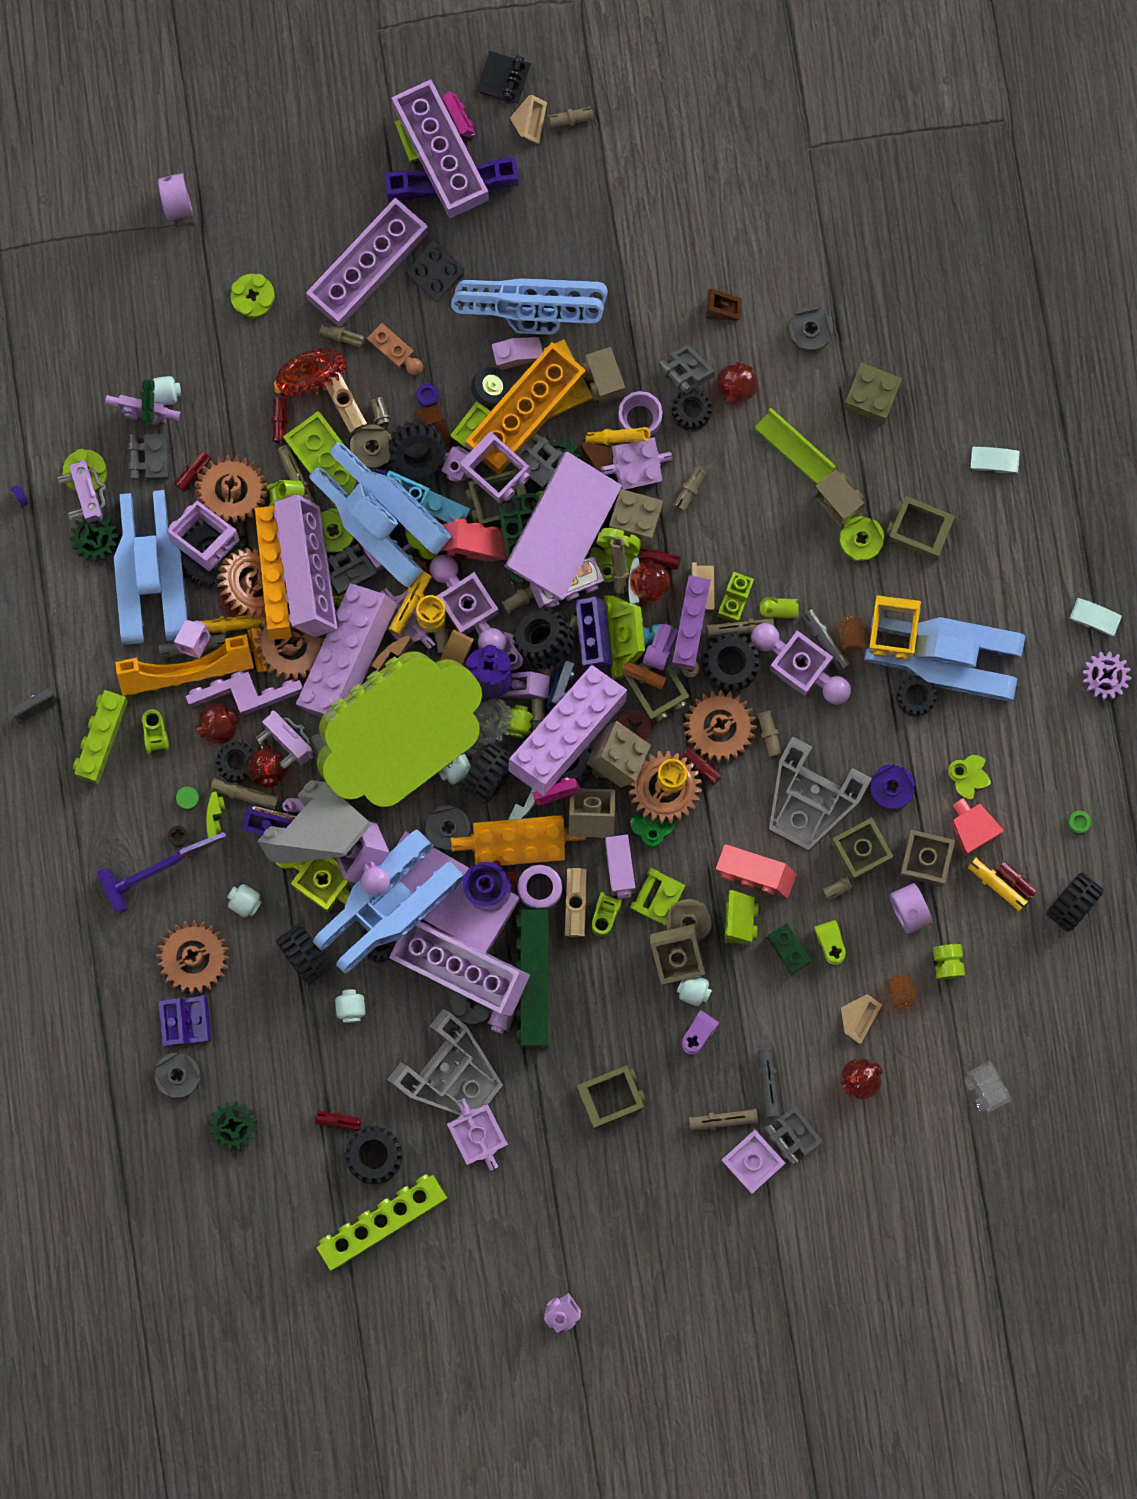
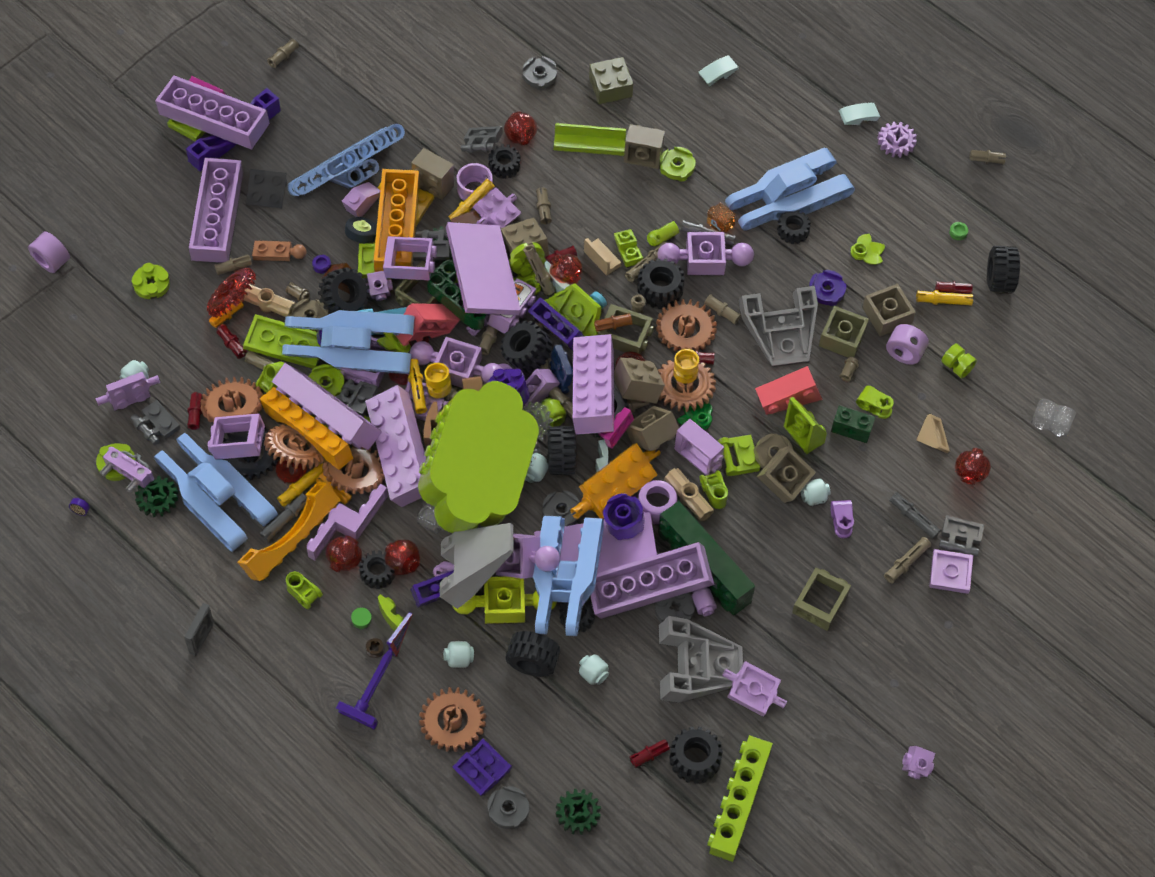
camera: 40 degrees left, 20 degrees down
lime brick [73,690,128,785] -> none
dark green axle [141,380,155,424] -> none
lavender brick [174,620,211,658] -> none
dark tan pin [210,777,279,810] -> none
lavender piece [256,711,314,768] -> none
black hinge [476,51,531,104] -> none
tan slope [510,95,547,144] -> none
medium lavender piece [643,624,678,671] -> none
medium lavender brick [672,575,711,671] -> none
reddish brown slope [706,289,741,320] -> none
yellow window [869,595,921,660] -> none
olive window [886,496,955,560] -> none
clear orange brick [886,973,917,1010] -> none
coral torso [951,798,1004,856] -> none

